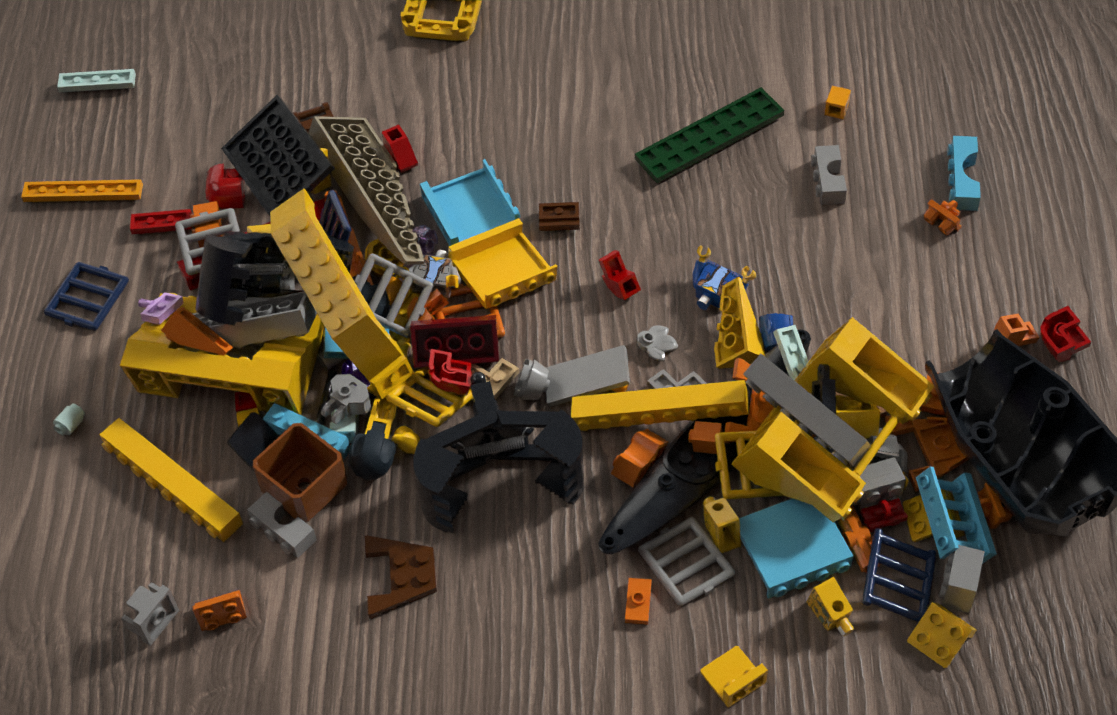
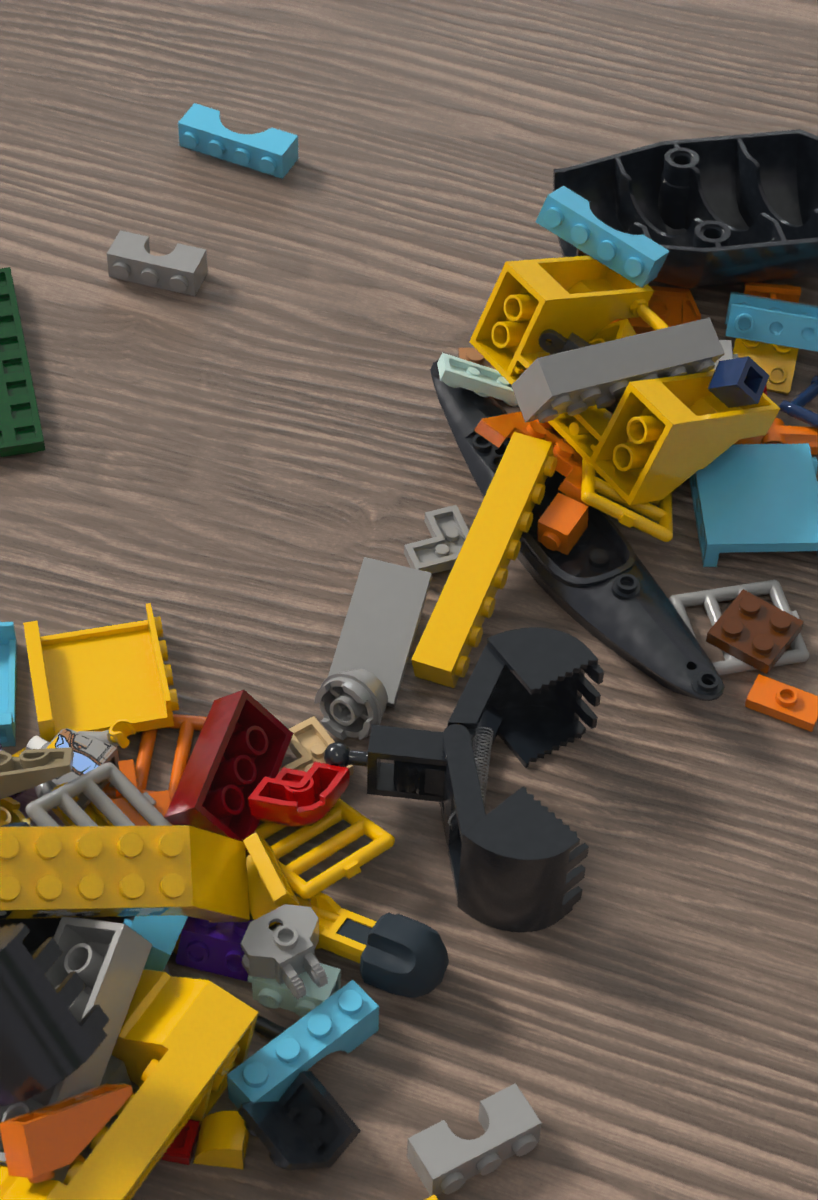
camera: 75 degrees left, 5 degrees down
dark orange plate [253,423,347,522] -> none
reddish brown wing [364,535,437,619] -> none
yellow animal [391,426,420,454] -> none
reddish brown plate [539,202,580,231] -> none
red brick [599,250,641,300] -> none
orange brick [611,429,669,487] -> none
light grey plate [636,325,678,361] -> none
torso [692,245,756,310] -> none
yellow torso [703,497,741,553] -> none
yellow wedge [714,277,765,369] -> none
blue helmet [759,313,793,352] -> none
light orange brick [824,86,851,119] -> none
orange hips [924,199,962,236] -> none
orange brick [994,313,1040,346] -> none
red brick [1040,306,1091,362] -> none
none -> medium azure arch [536,186,669,288]
none -> reddish brown plate [706,589,804,674]
none -> dark blue brick [708,356,770,408]

